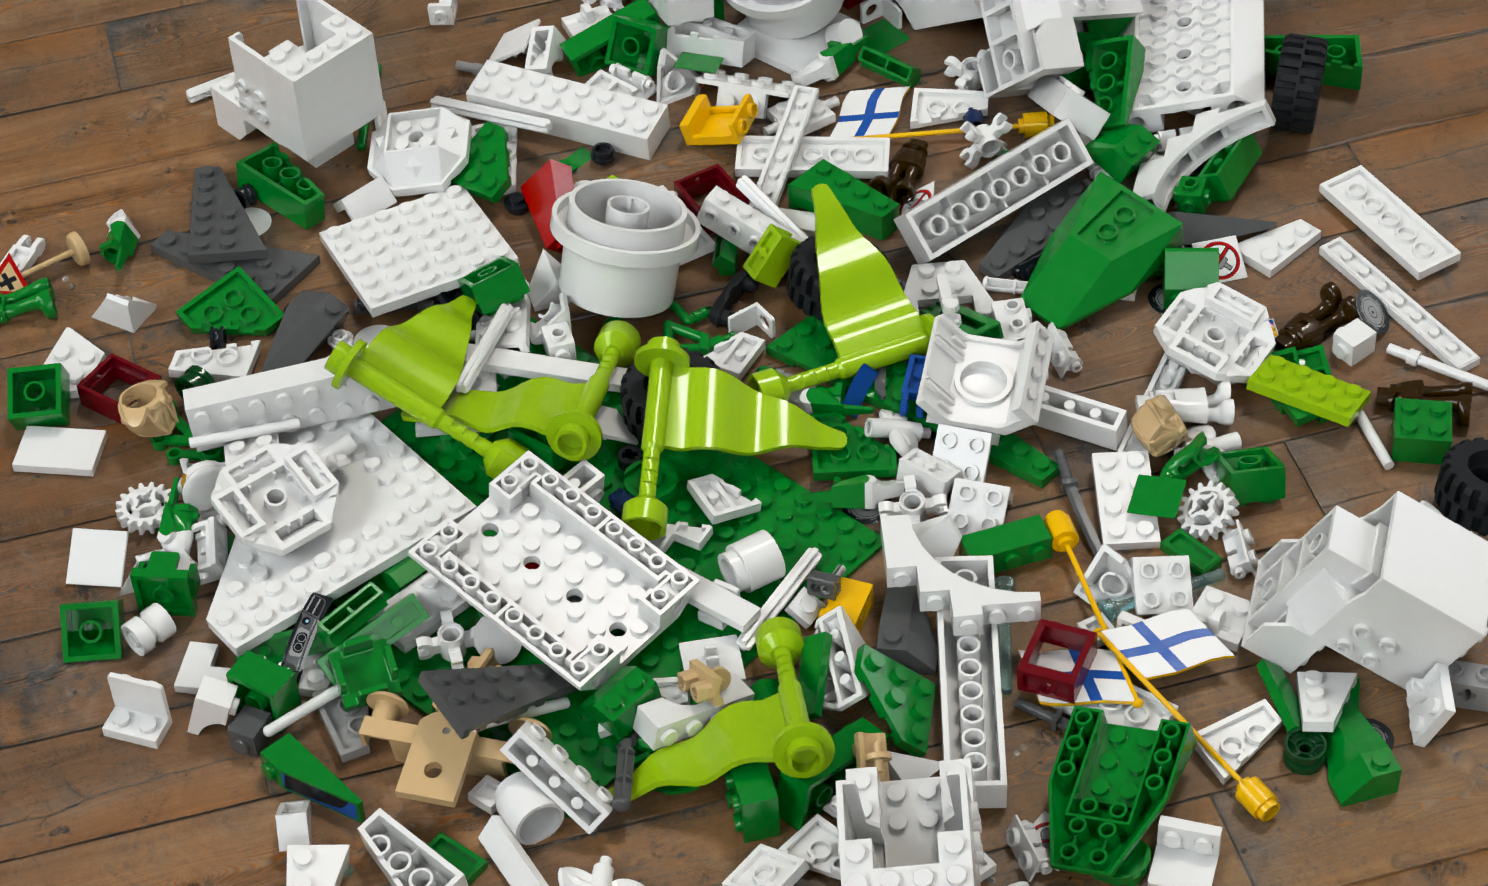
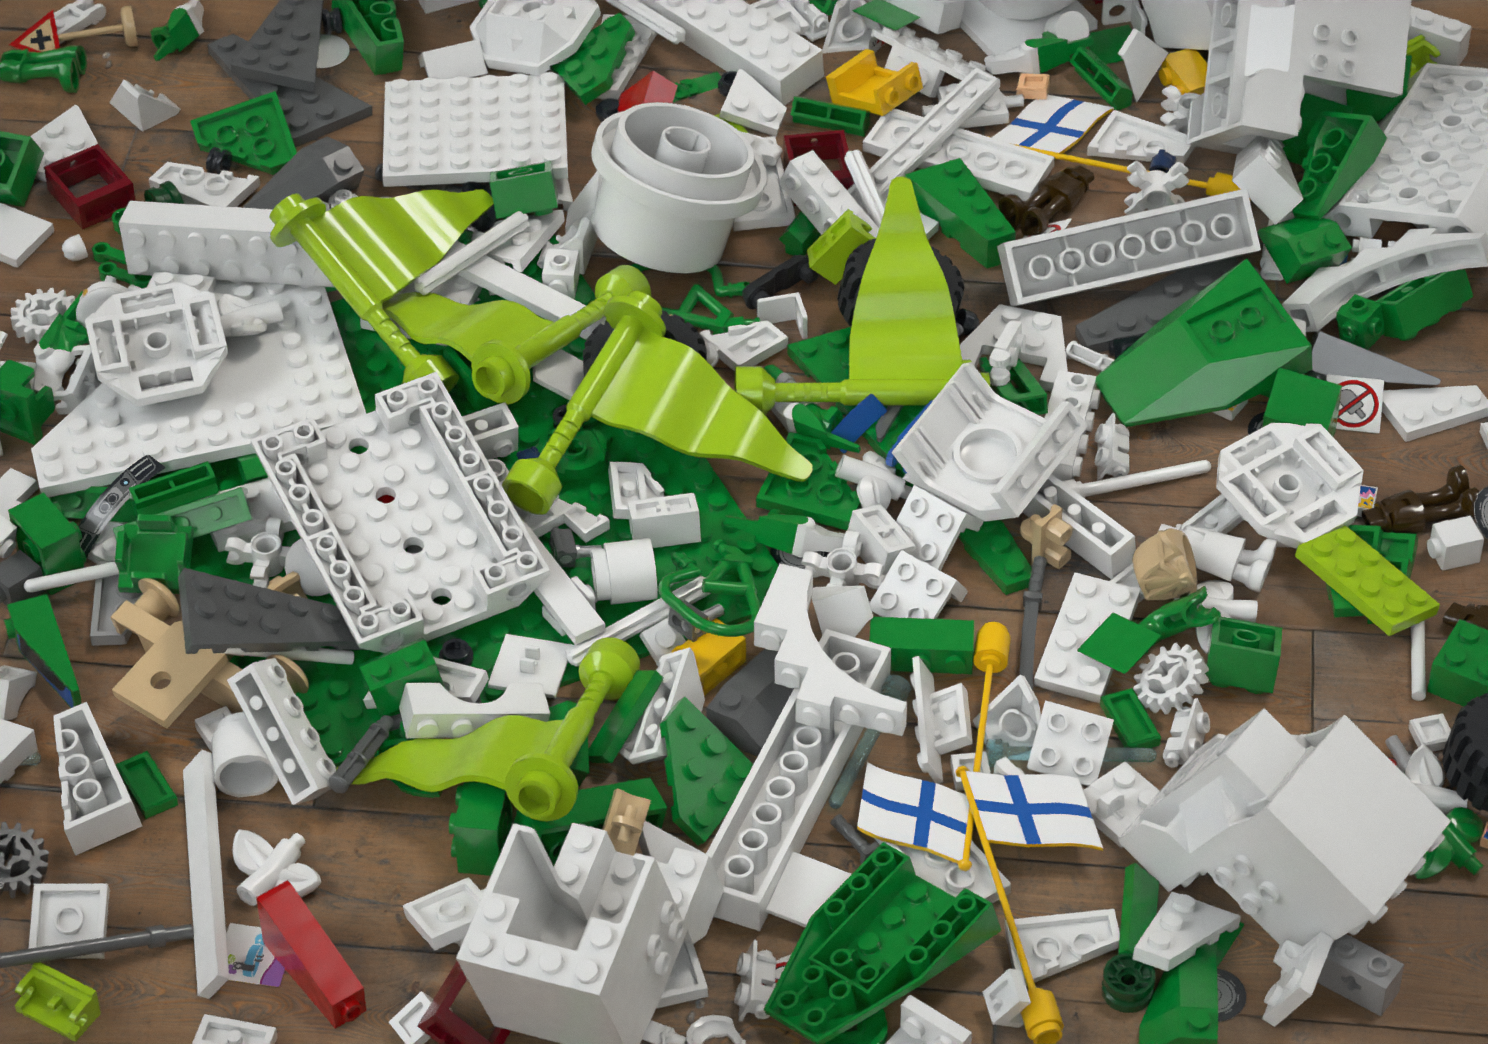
camera: 20 degrees right, 0 degrees up
tan piece [118,380,179,437] -> none
white bar [189,418,301,449] -> none
tan hips [677,659,731,707] -> none
dark red window [1017,619,1097,704] -> none
none -> white hinge [62,234,88,261]
none -> black plate [439,639,474,666]
none -> dark grey piece [549,527,602,568]
none -> white hinge [627,493,701,548]
none -> green piece [658,539,761,637]
none -> white wing [720,69,787,137]
none -> white piece [765,851,851,927]
none -> green piece [791,96,870,137]
none -> white bracket [910,656,973,784]
none -> white bracket [983,969,1031,1028]
none -> light nougat tile [1017,73,1050,100]
none -> tan hips [1020,504,1073,569]
none -> white piece [1062,460,1211,498]
none -> white slope [1118,28,1168,103]
none -> yellow brick [1159,49,1208,95]
none -> white tile [1408,713,1451,752]

